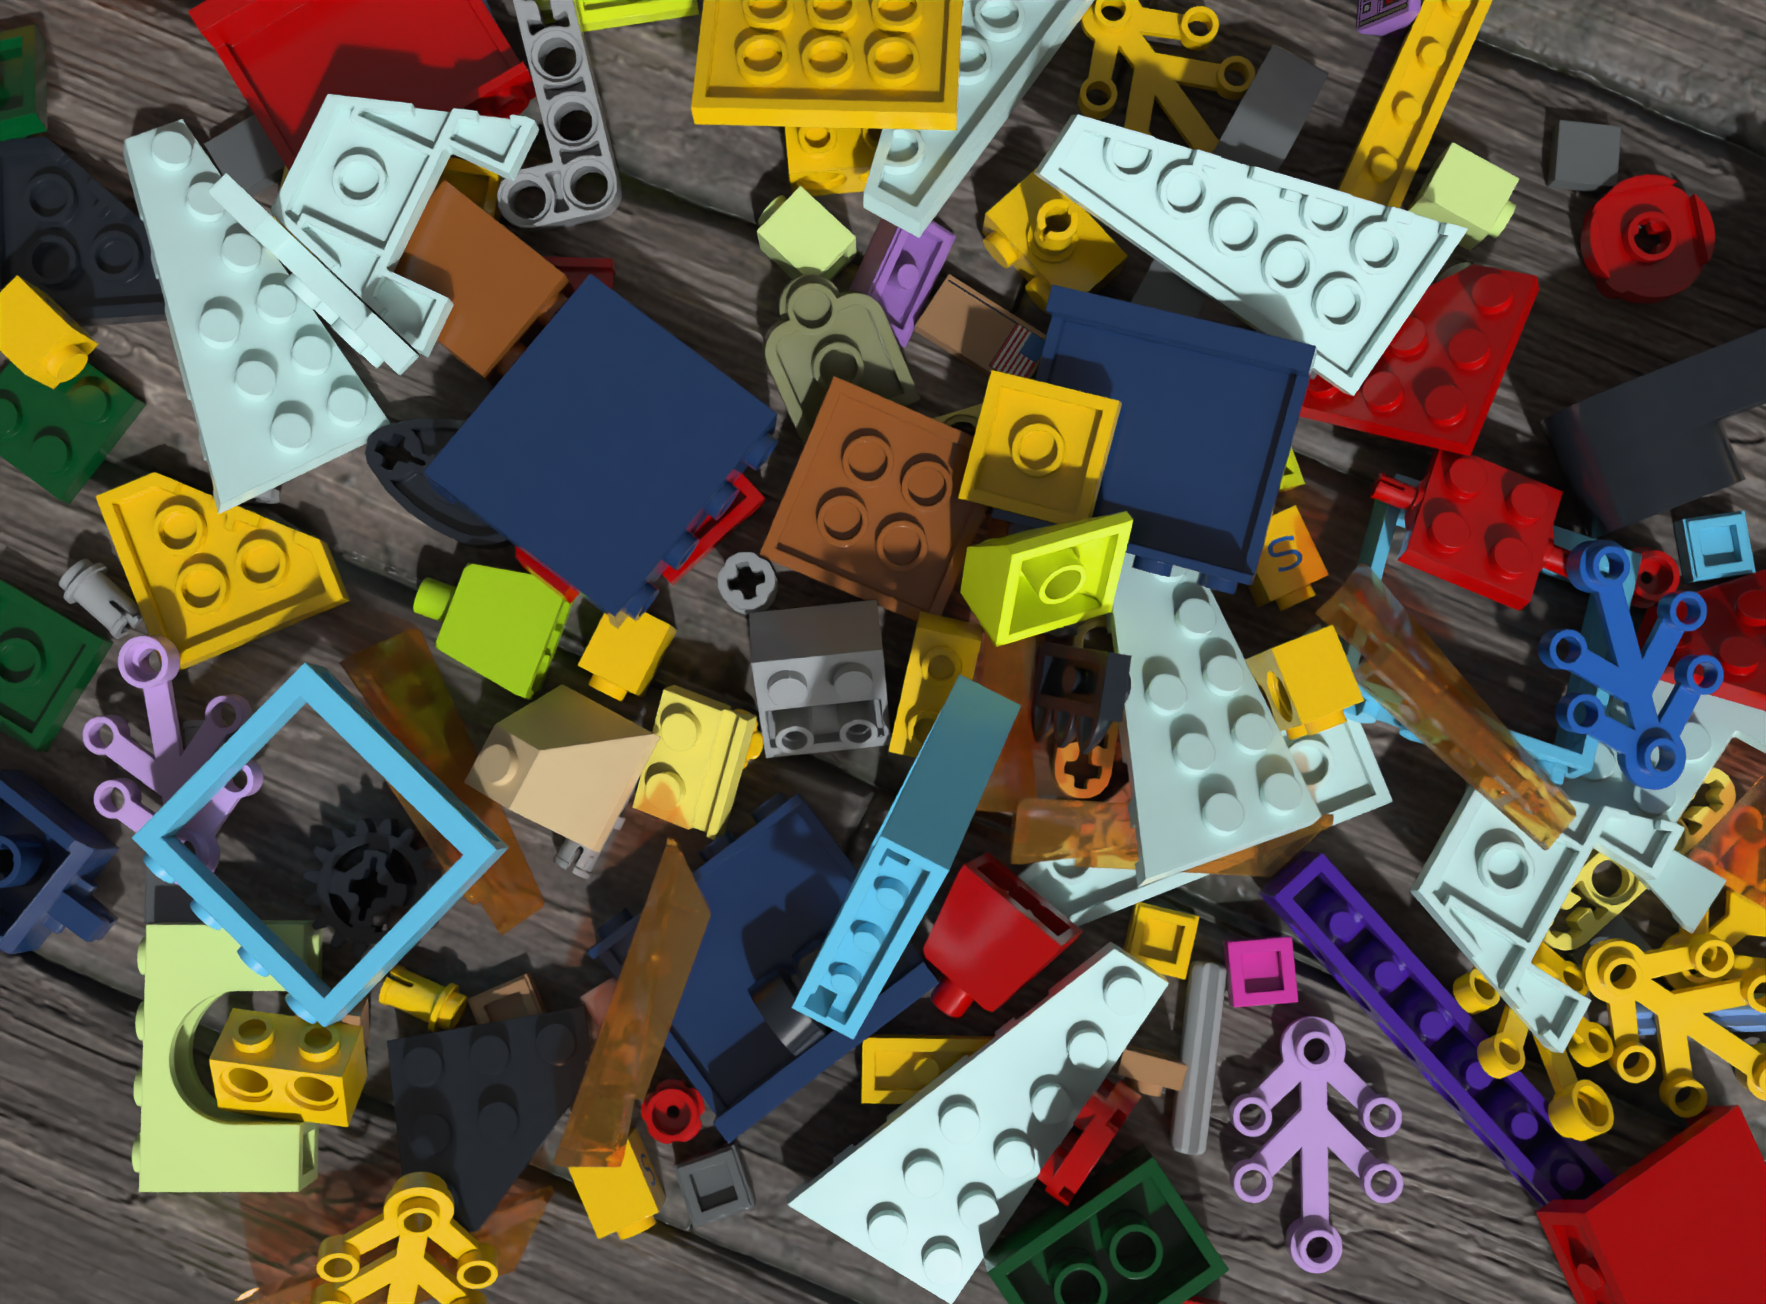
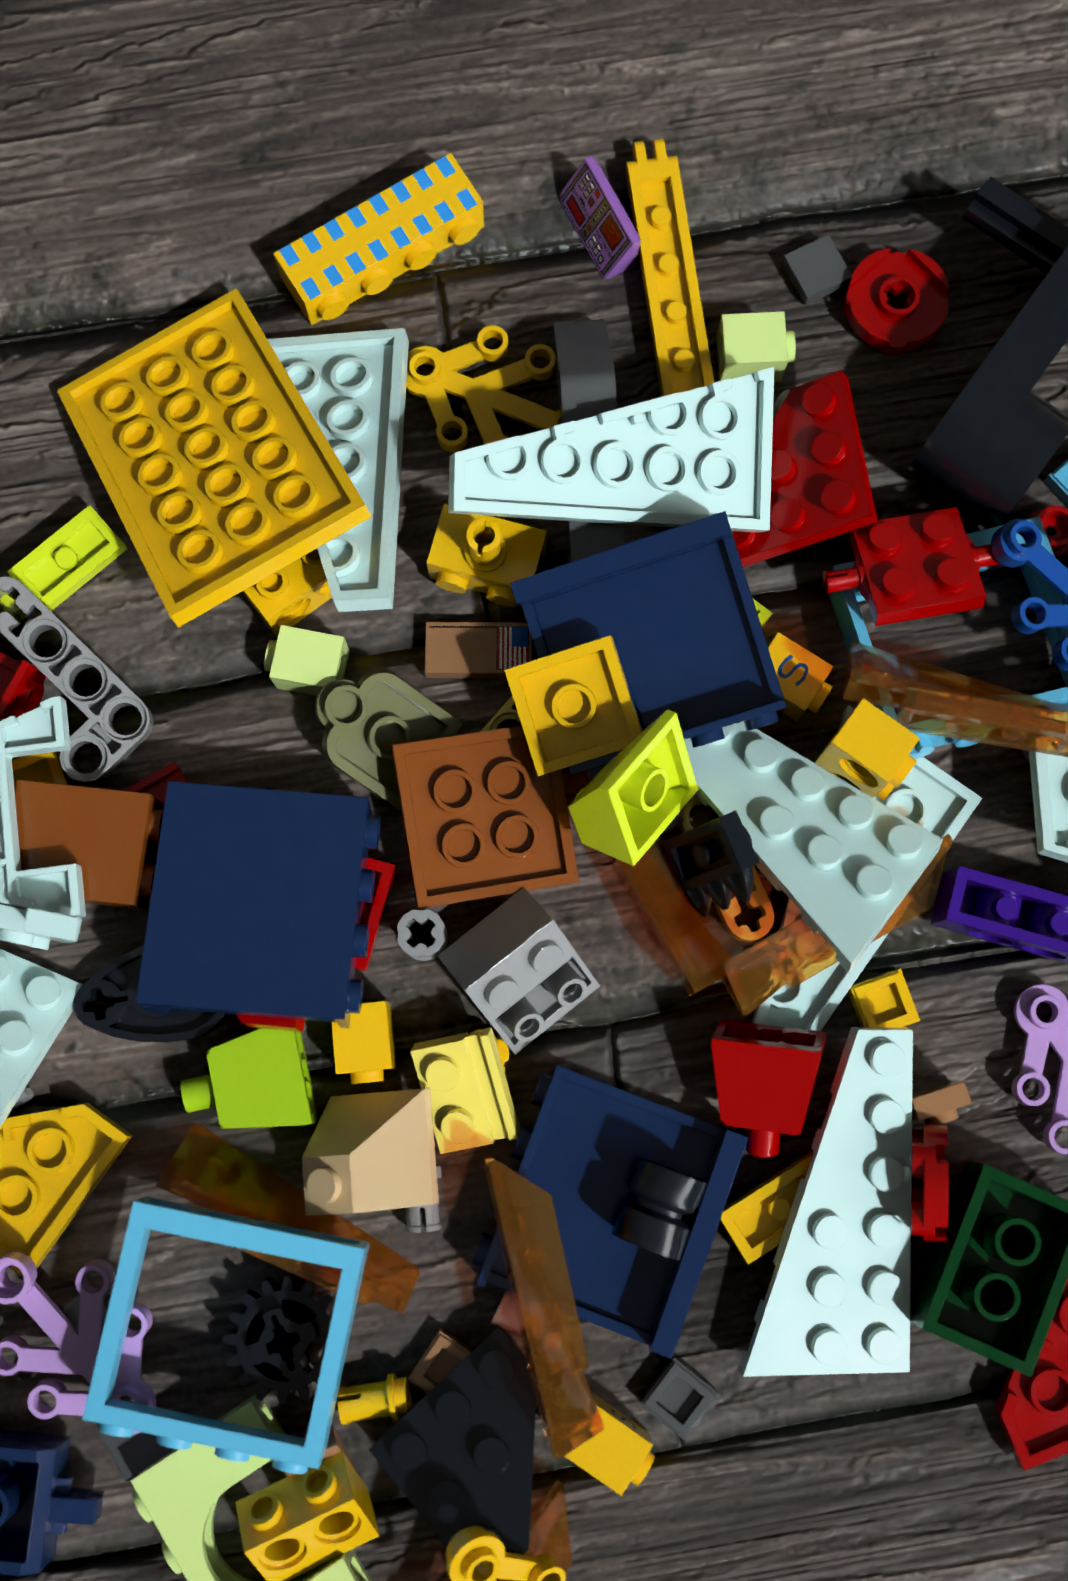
camera: 30 degrees left, 5 degrees down
red plate [641,1079,705,1144] -> none
medium azure window [792,674,1021,1039] -> none
medium lavender slope [848,218,956,347] -> none
yellow brick [888,611,982,758] -> none
light grey axle [1169,961,1227,1155] -> none
dark pink plate [1223,935,1298,1007] -> none

